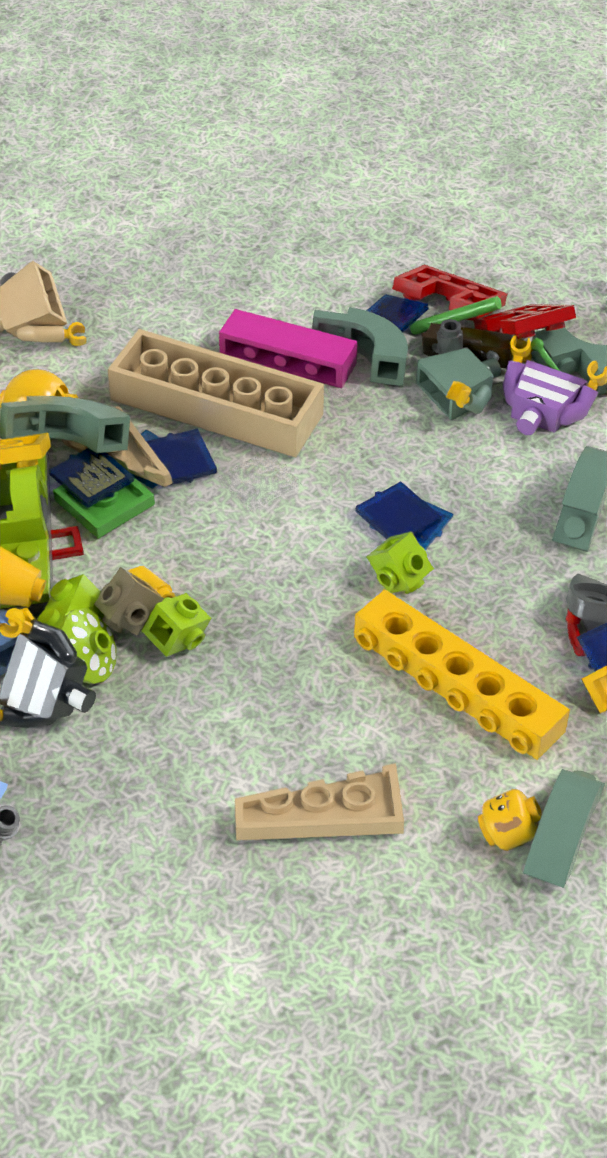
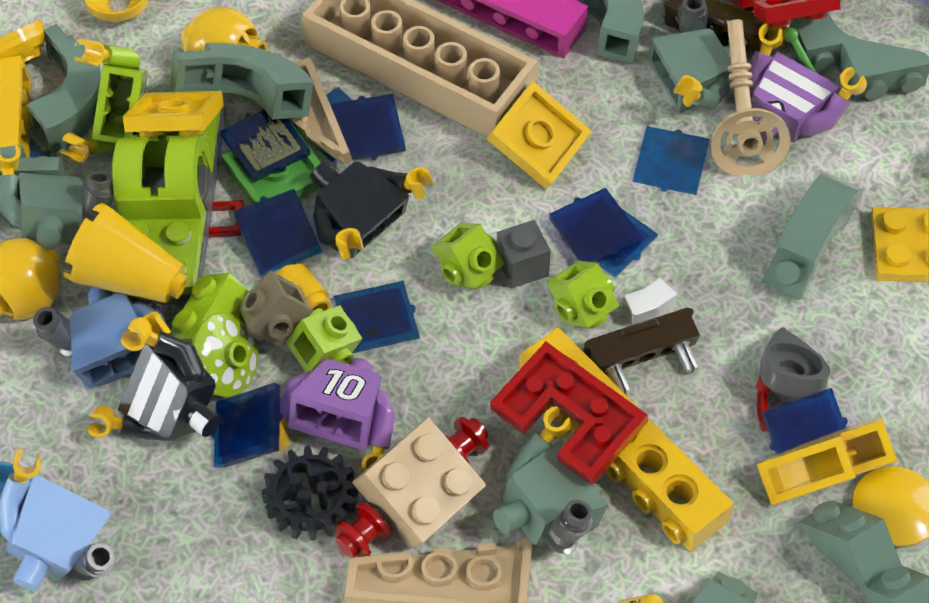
camera: 10 degrees right, 10 degrees up
none -> clear blue piece [211,382,283,468]
none -> clear blue piece [233,189,322,277]
none -> medium lavender torso [260,358,395,473]
none -> black gear [262,446,359,541]
none -> black torso [310,161,434,260]
none -> clear blue piece [334,281,420,354]
none -> tan brick [335,416,489,558]
none -> lime brick [431,223,504,289]
none -> yellow plate [486,81,592,189]
none -> red plate [490,341,648,486]
none -> sand green torso [493,406,609,554]
none -> dark grey brick [496,219,551,289]
none -> dark brown piece [583,307,700,395]
none -> white piece [623,278,677,325]
none -> clear blue piece [633,126,710,195]
none -> tan dish [711,19,791,176]

